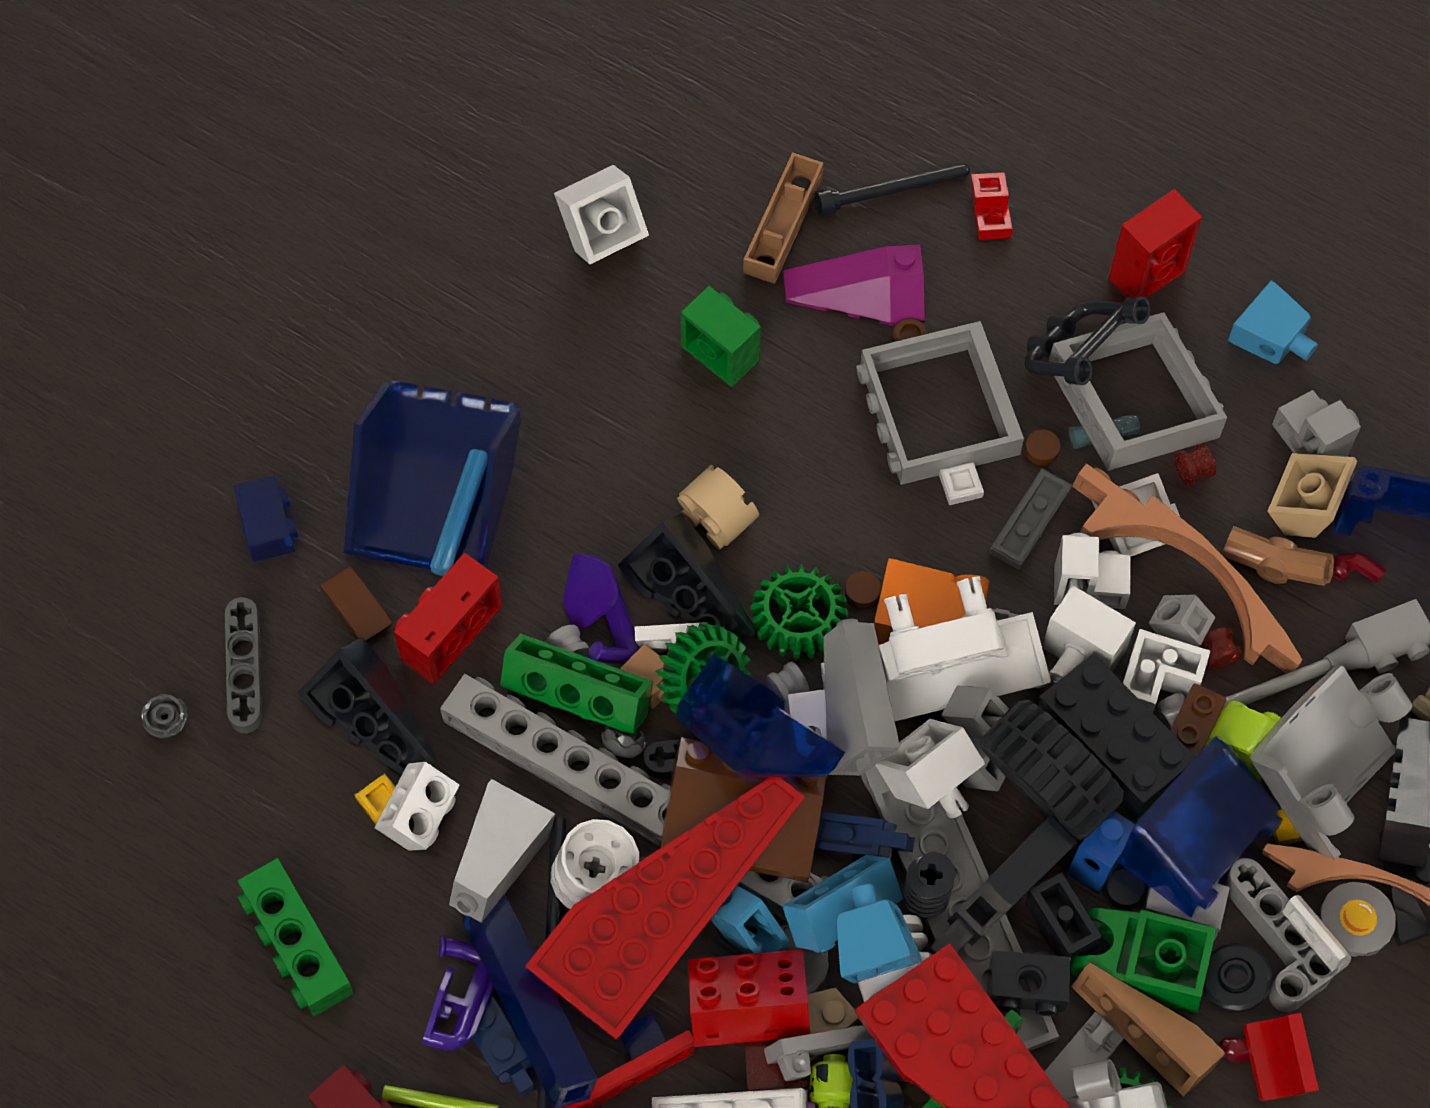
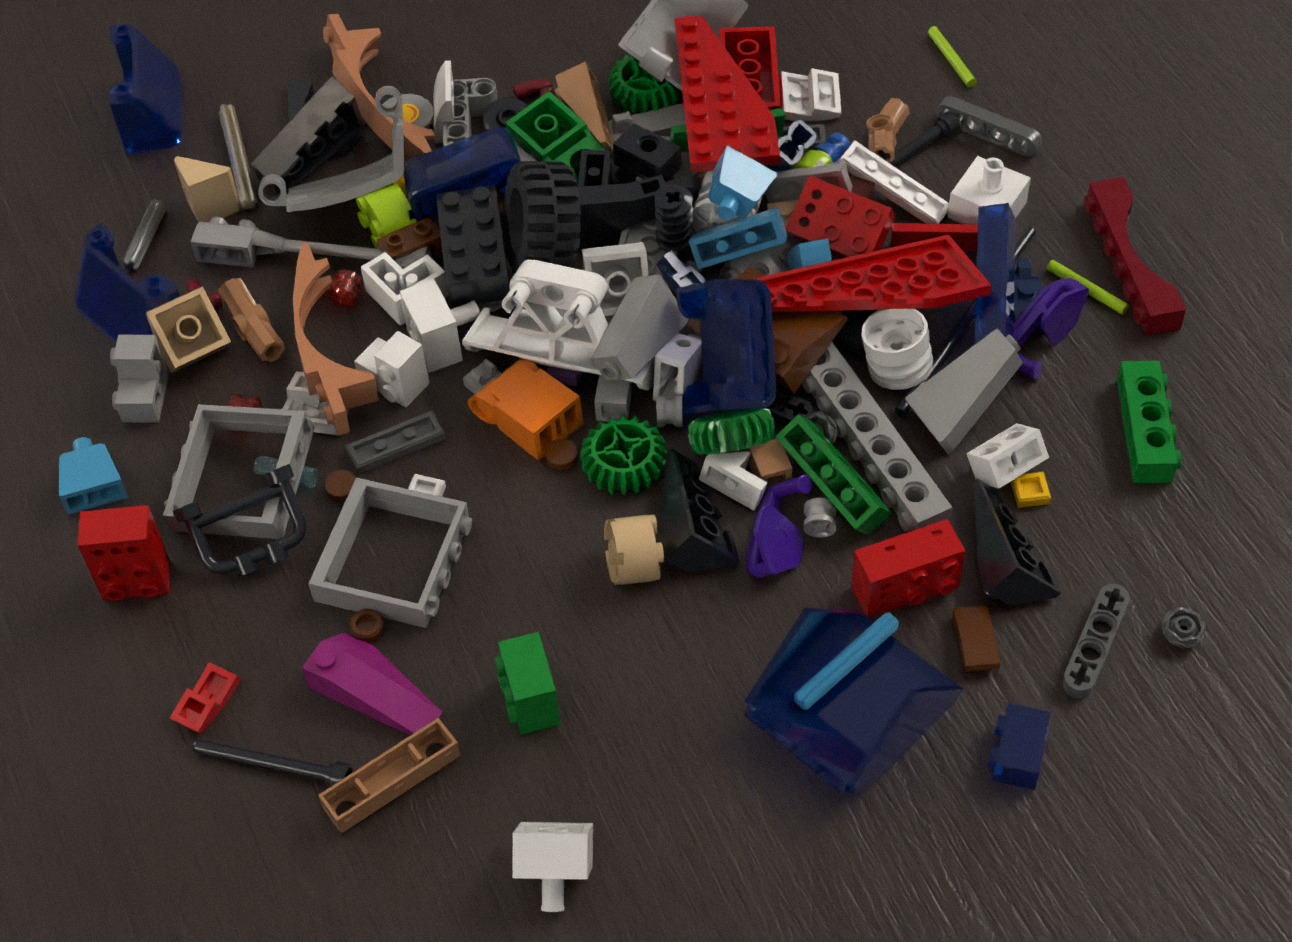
camera: 145 degrees left, 10 degrees down
light grey brick [1148,595,1215,646] -> none
red panel [1243,1013,1319,1101] -> none

